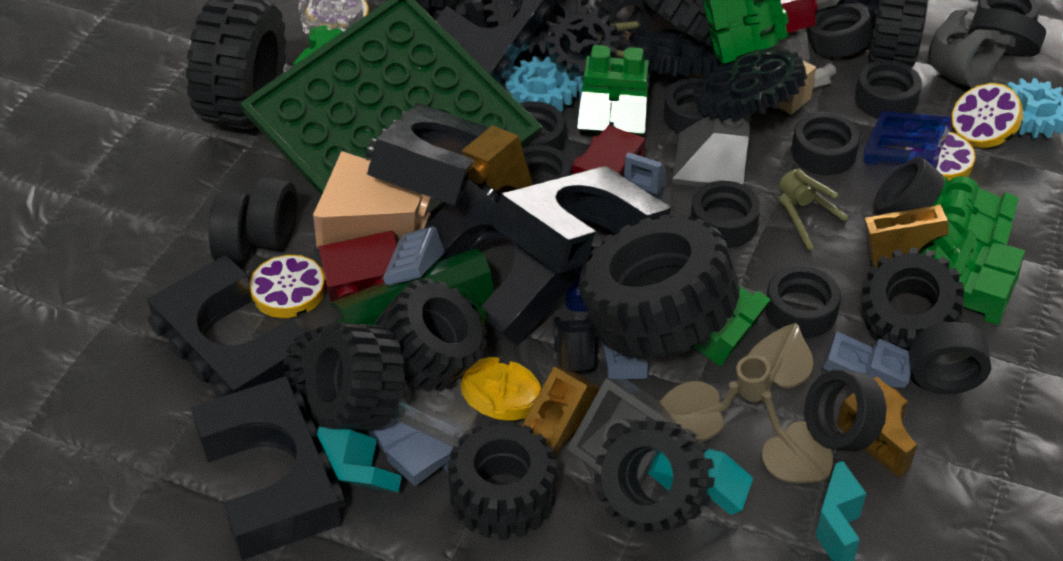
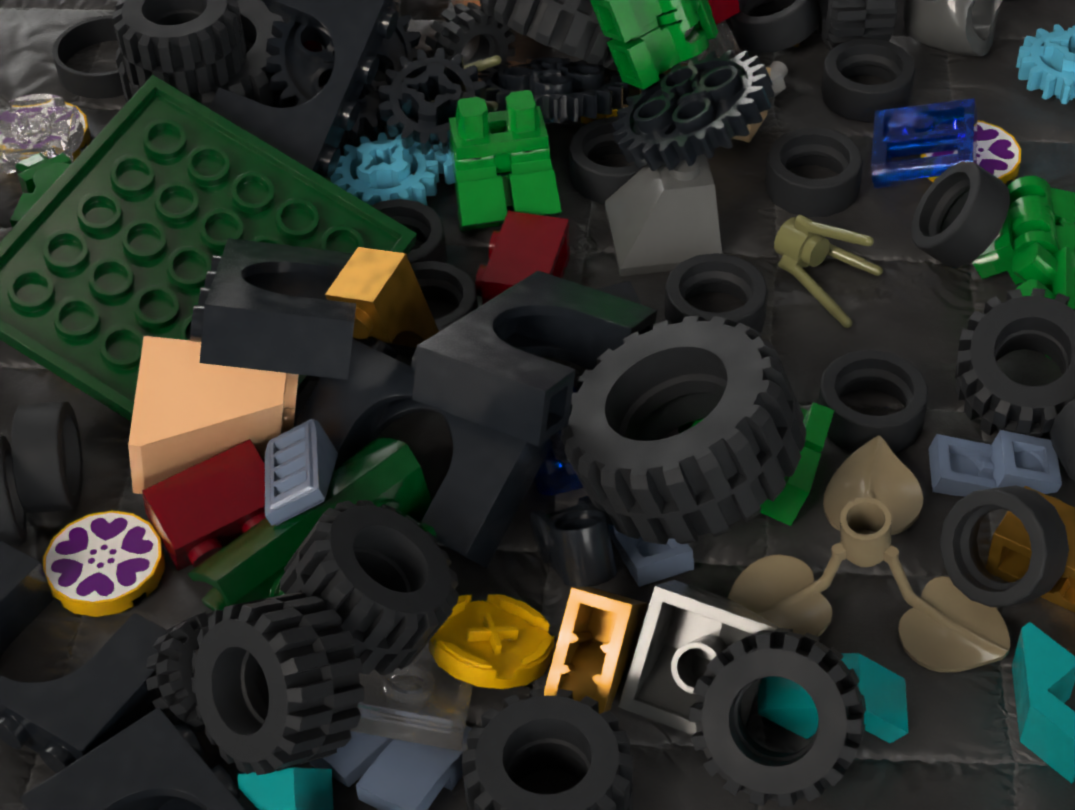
camera: 15 degrees left, 0 degrees up
sand blue slope [624,152,667,194] -> none
pearl gold arch [865,205,949,268] -> none
tile [952,83,1024,148] -> none

